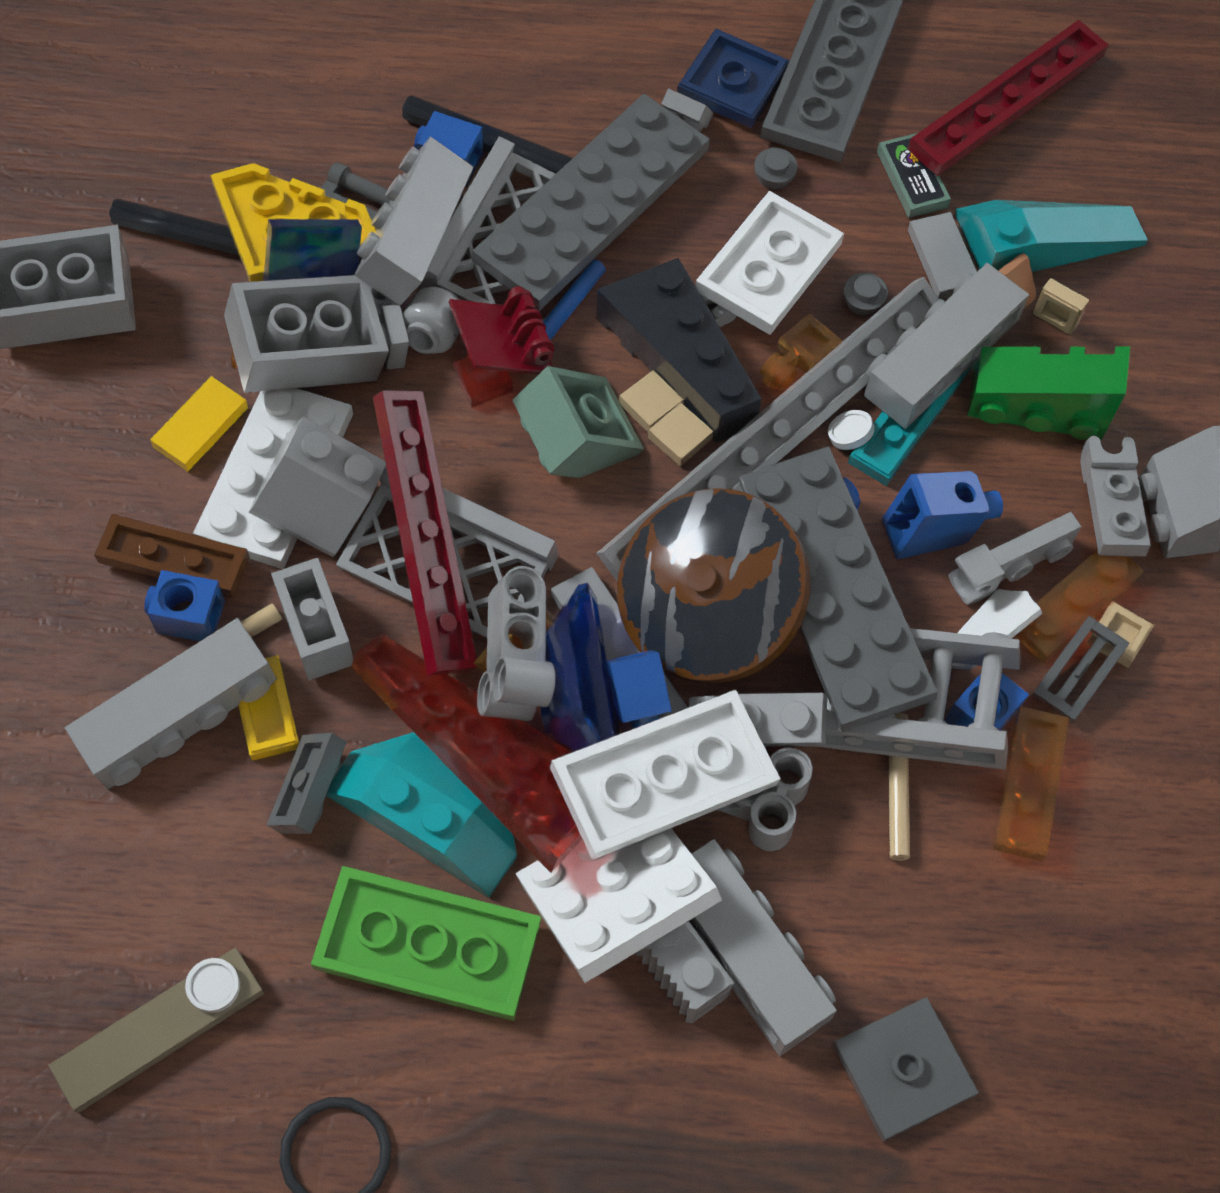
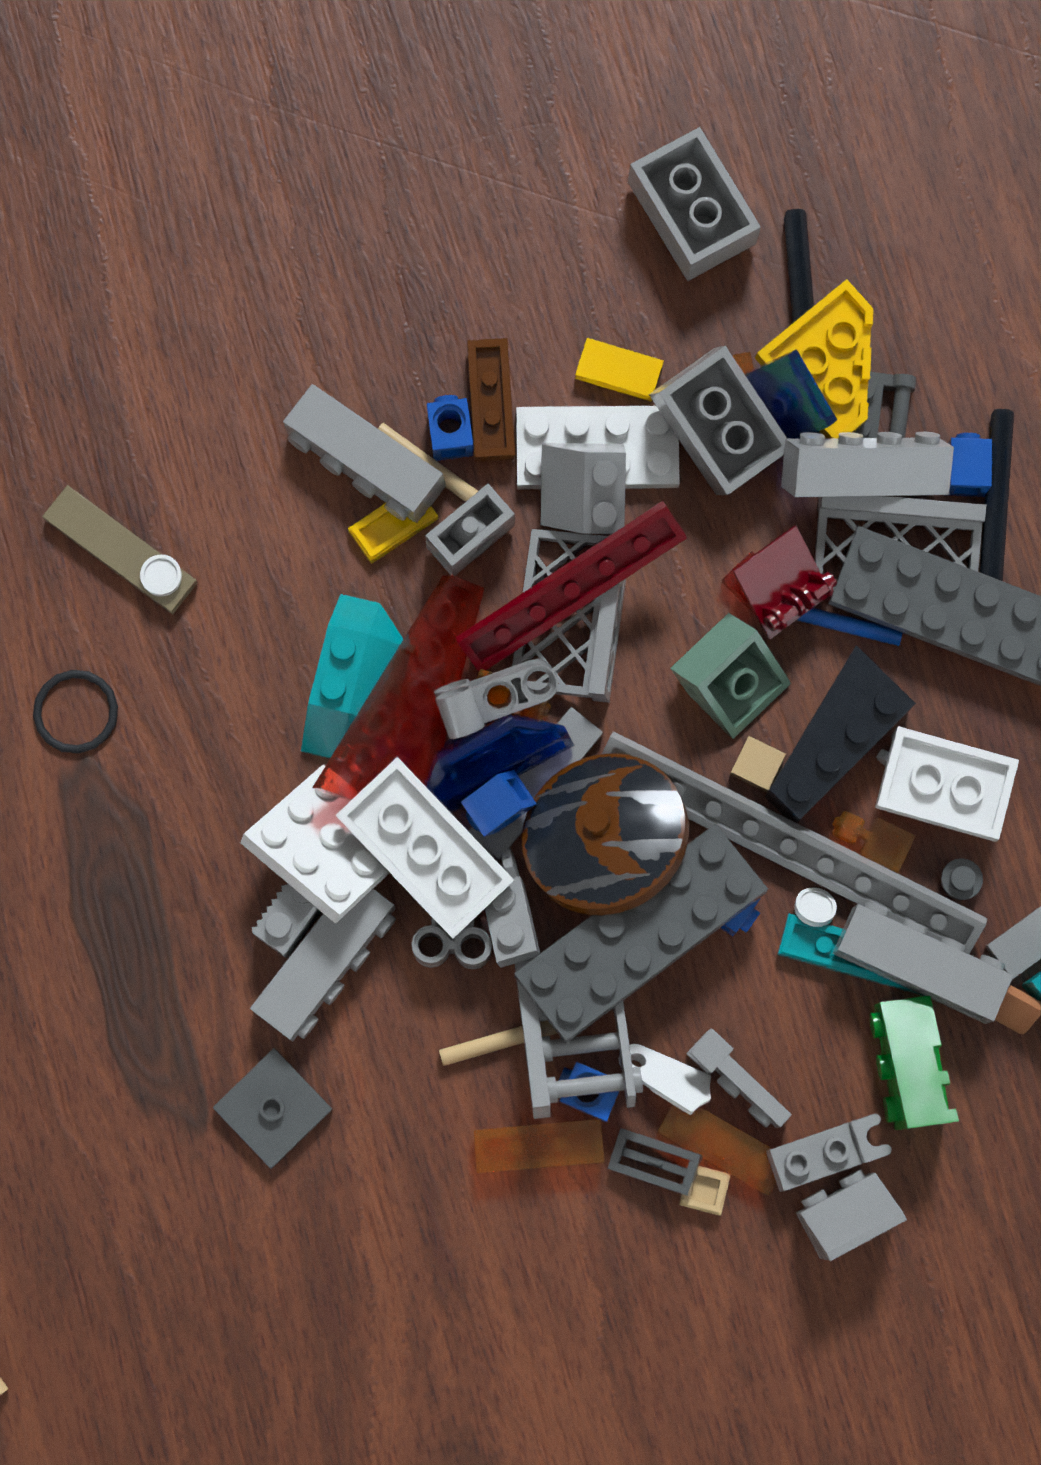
camera: 70 degrees right, 15 degrees up
dark grey plate [266,733,347,834] -> none
bright green plate [311,866,542,1021] -> none
light grey plate [370,286,409,369] -> none
light grey head [402,286,460,354] -> none
tan tile [619,370,684,432] -> none
blue torso [882,471,1003,559] -> none
tan tile [1033,278,1089,335] -> none

